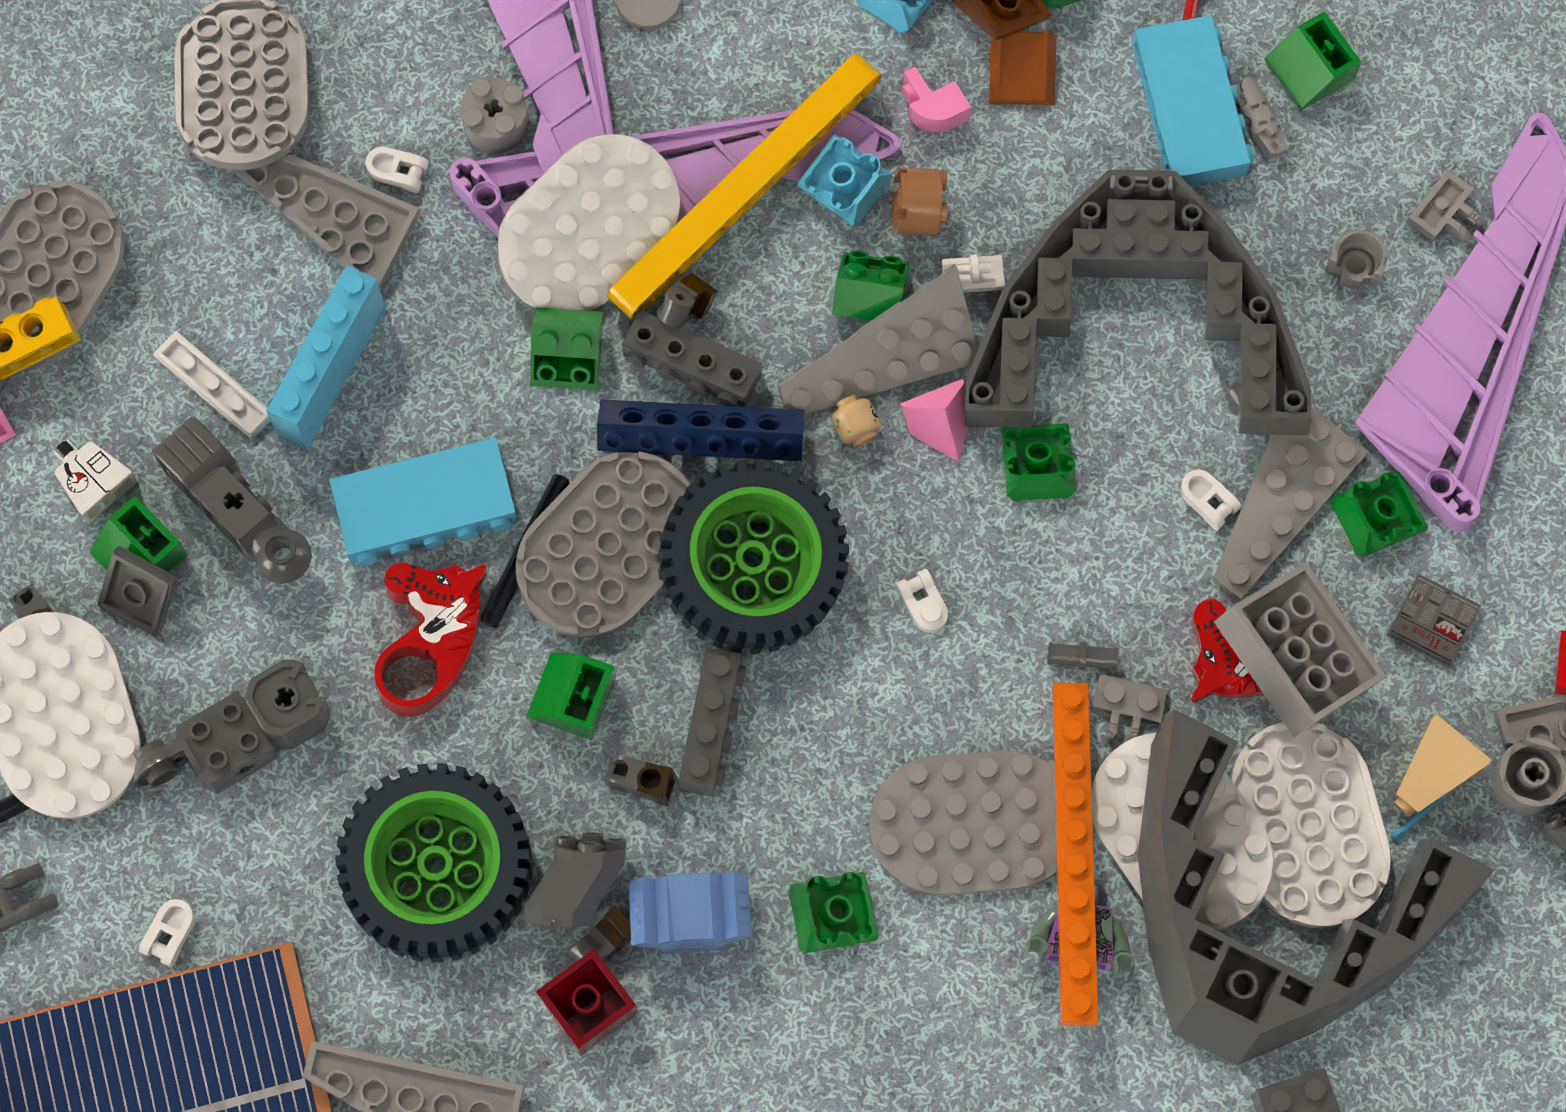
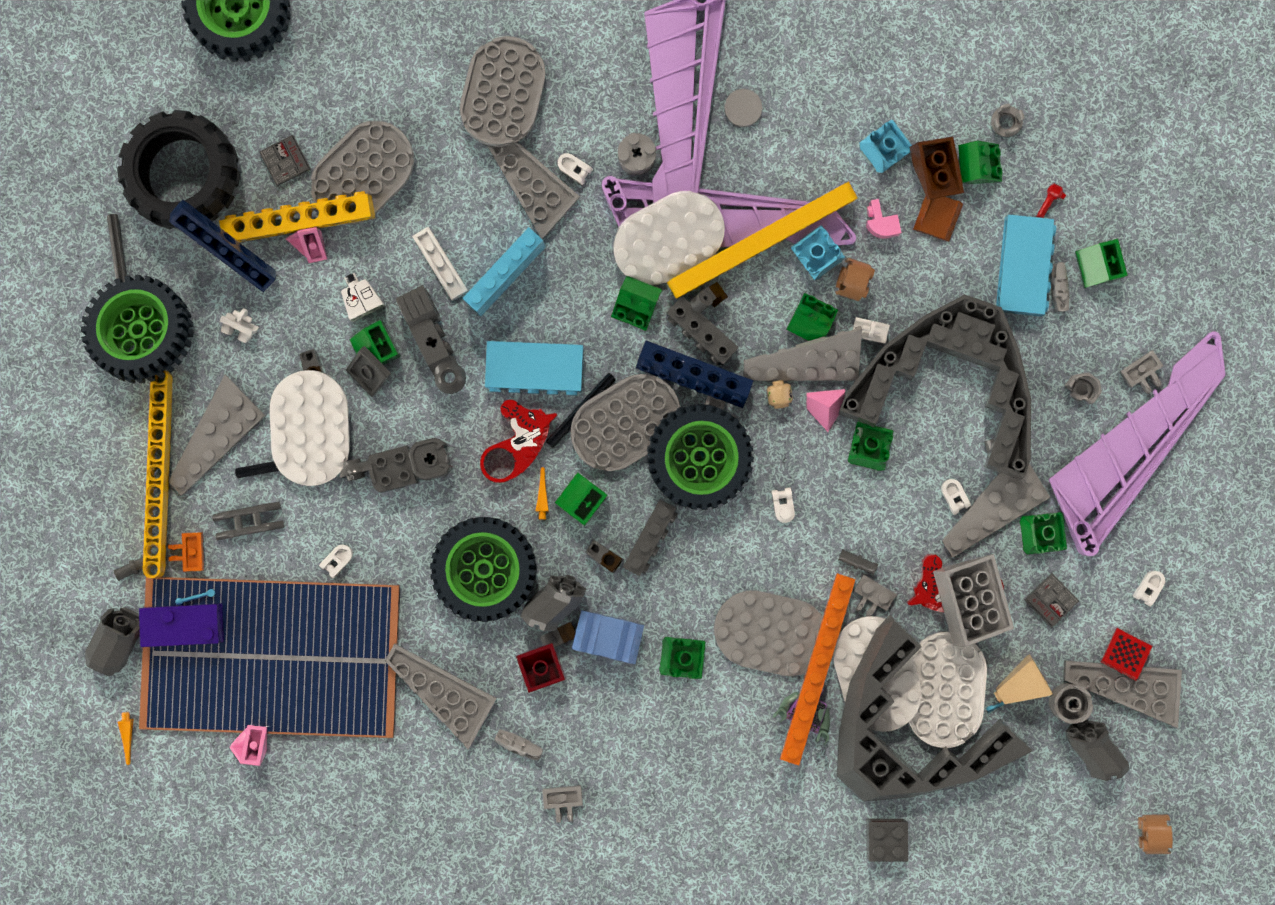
camera: 20 degrees right, 15 degrees up
none -> light orange piece [535,467,549,520]

